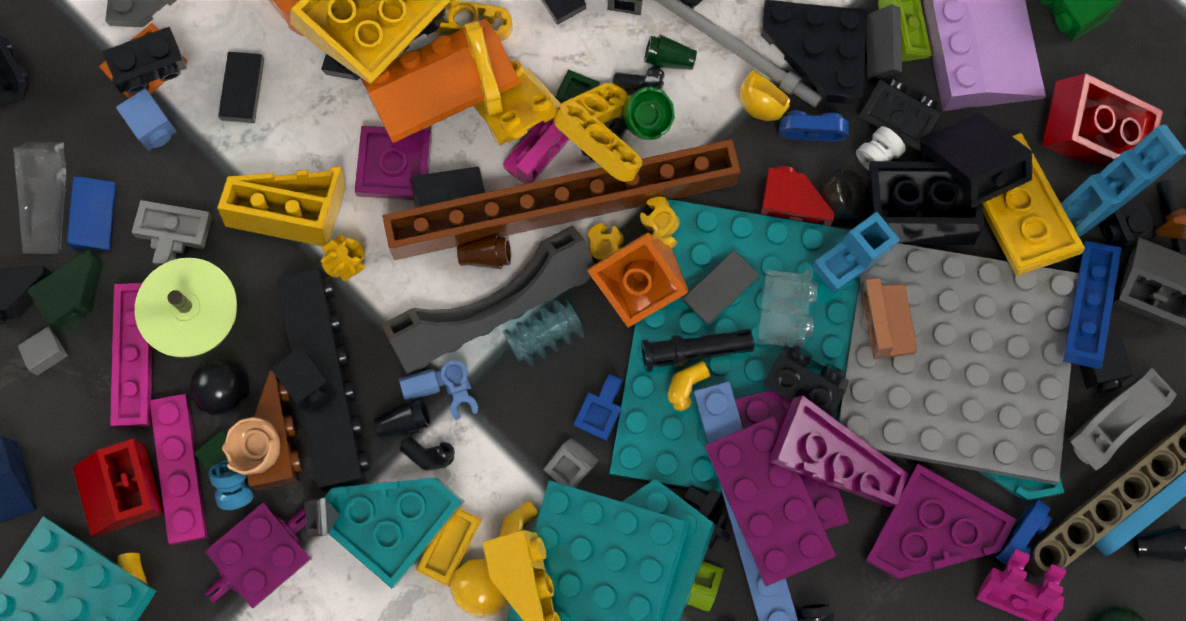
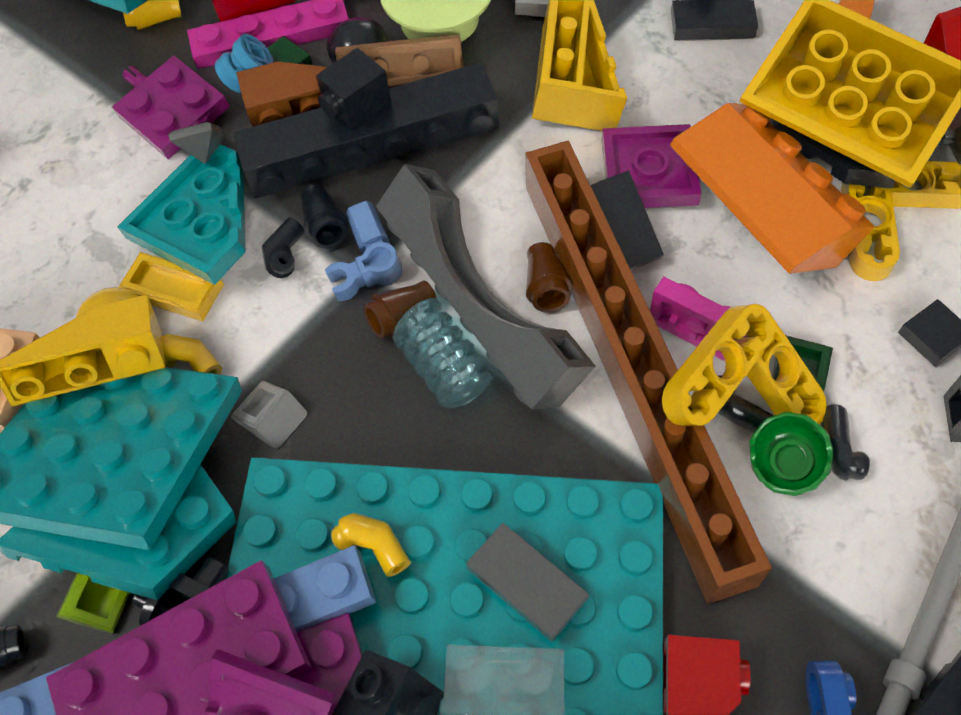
camera: 90 degrees right, 15 degrees down
light nougat hair [222,417,281,475] -> none
yellow gear [320,234,365,282] -> none
yellow helmet [464,21,503,116] -> none
yellow shield [473,61,561,146] -> none
blue plate [573,374,623,442] -> none
yellow helmet [587,196,680,262] -> none
orange slope [587,232,688,328] -> none
black pin [641,329,754,373] -> none
dark green cone [644,34,697,70] -> none
yellow hair [739,71,790,122] -> none
none -> medium nougat tile [335,34,463,87]
none -> reddish brown cone [363,280,437,338]

